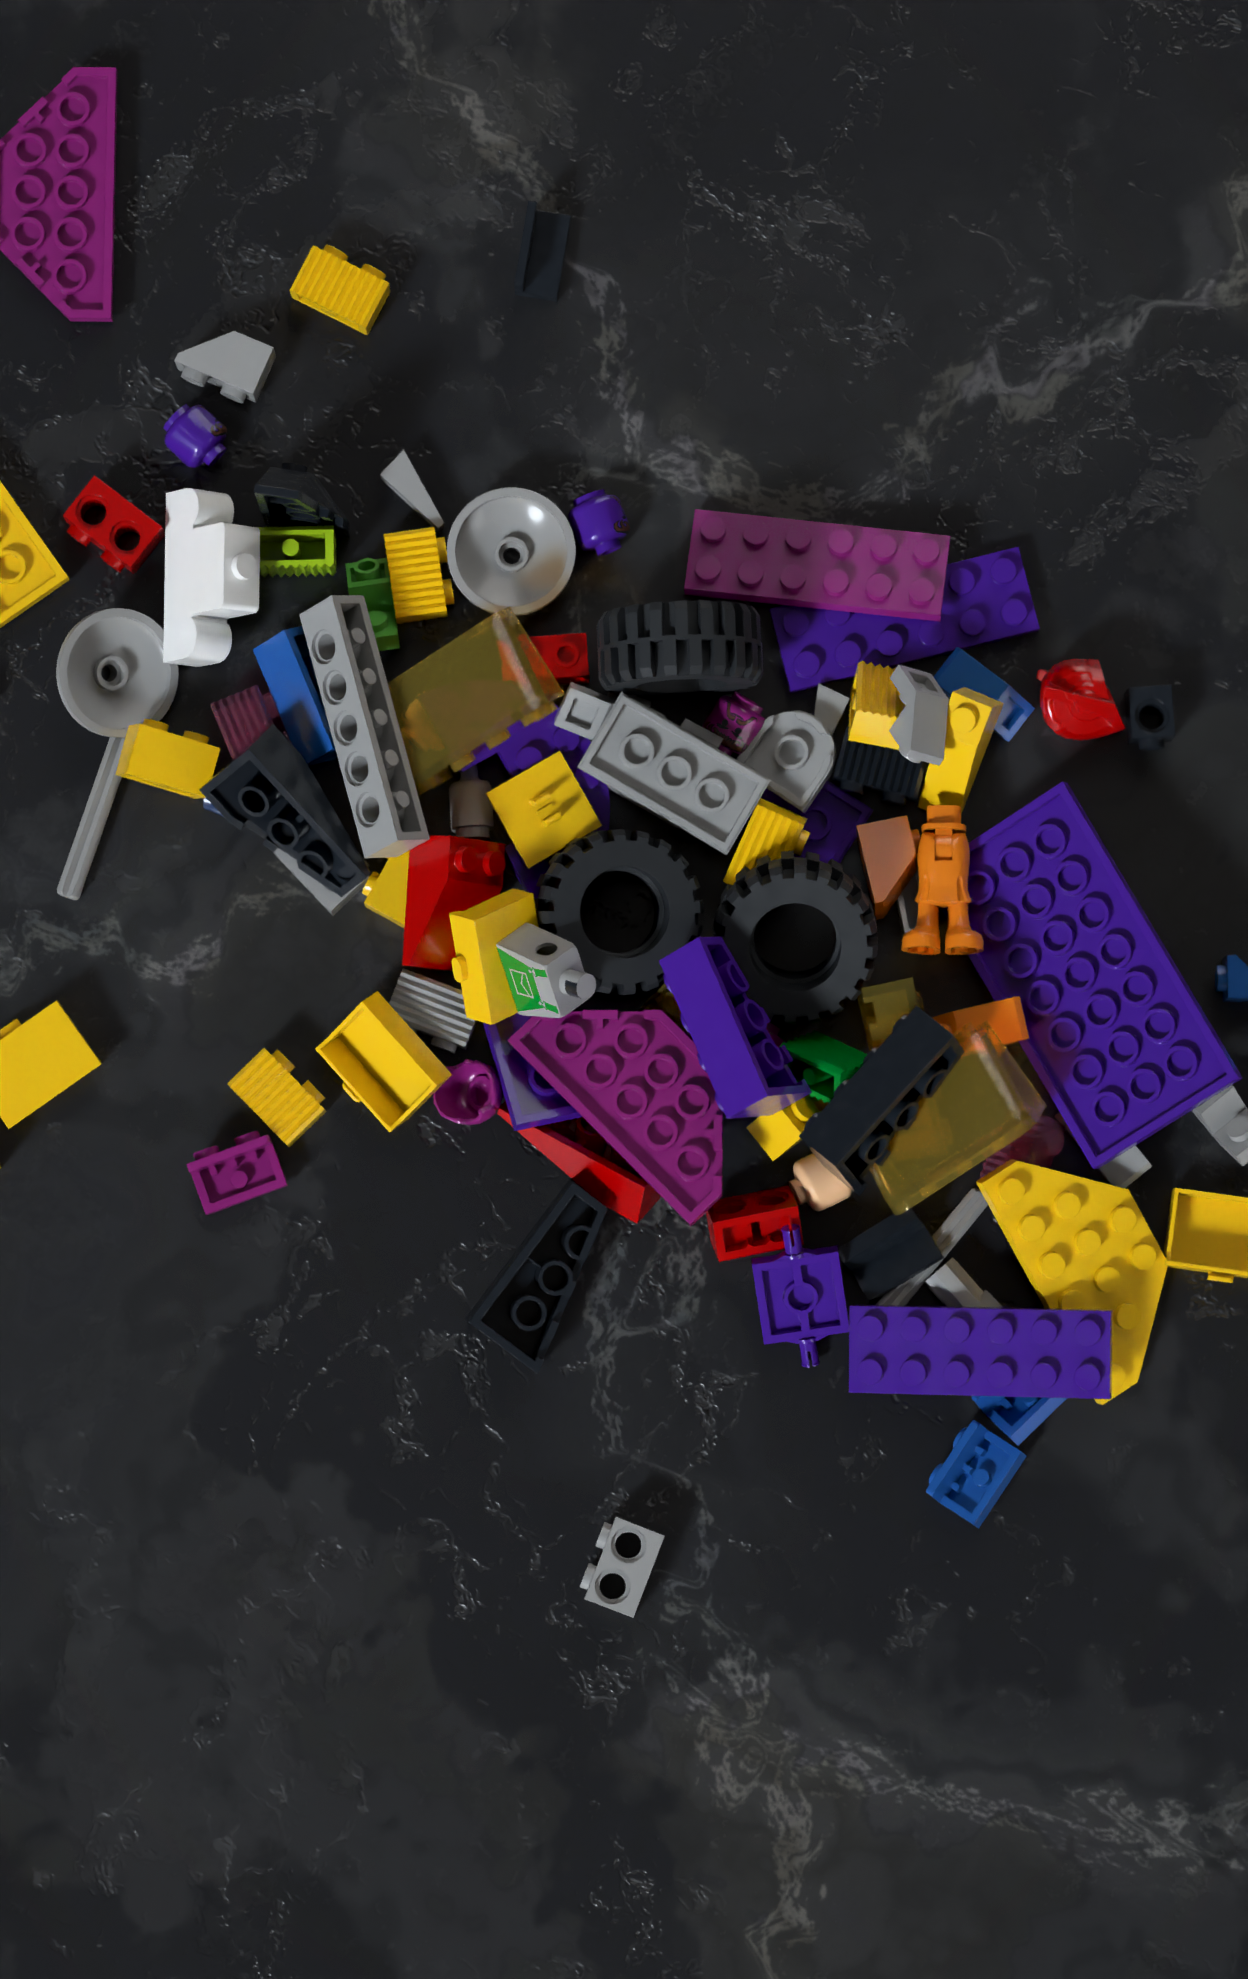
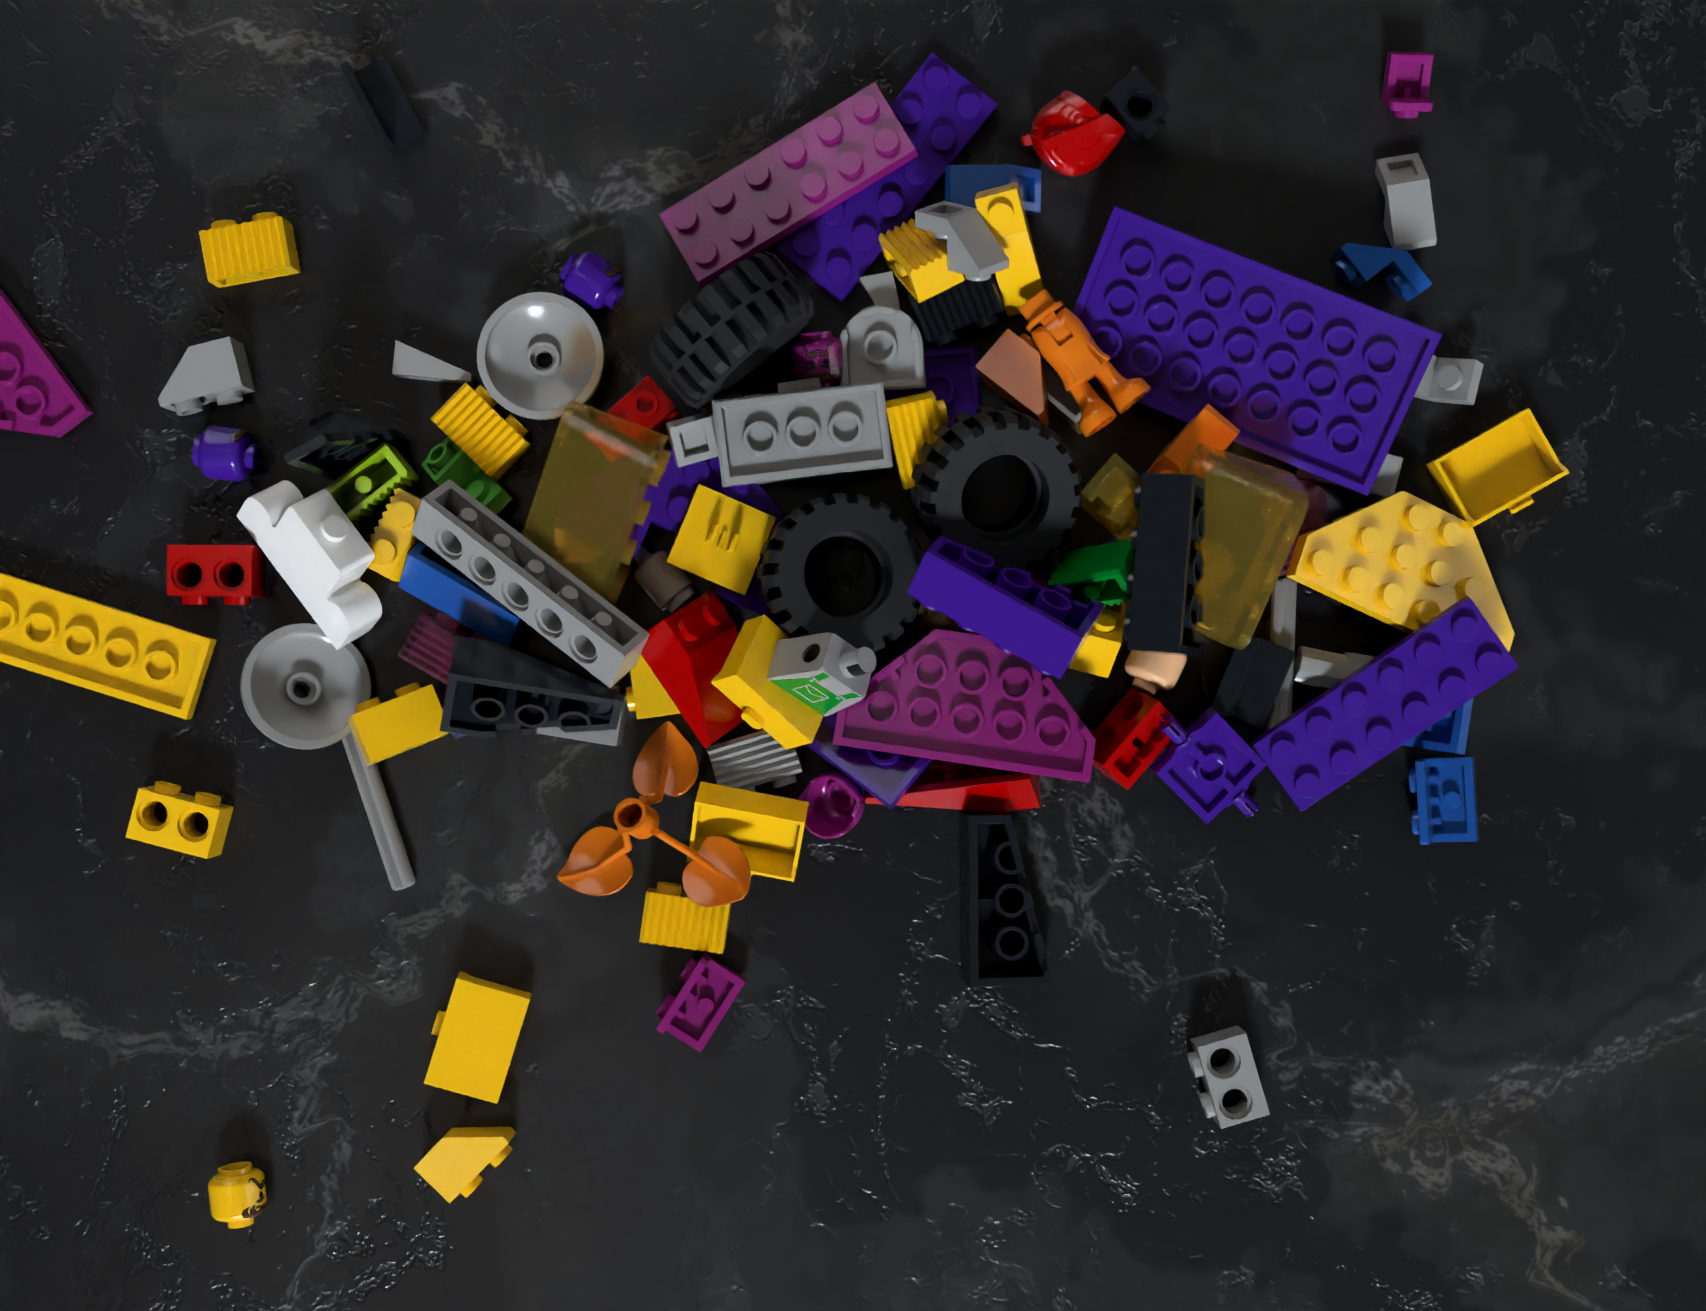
camera: 30 degrees left, 5 degrees up
none -> yellow brick [366,488,422,582]
none -> orange plant [557,721,751,907]

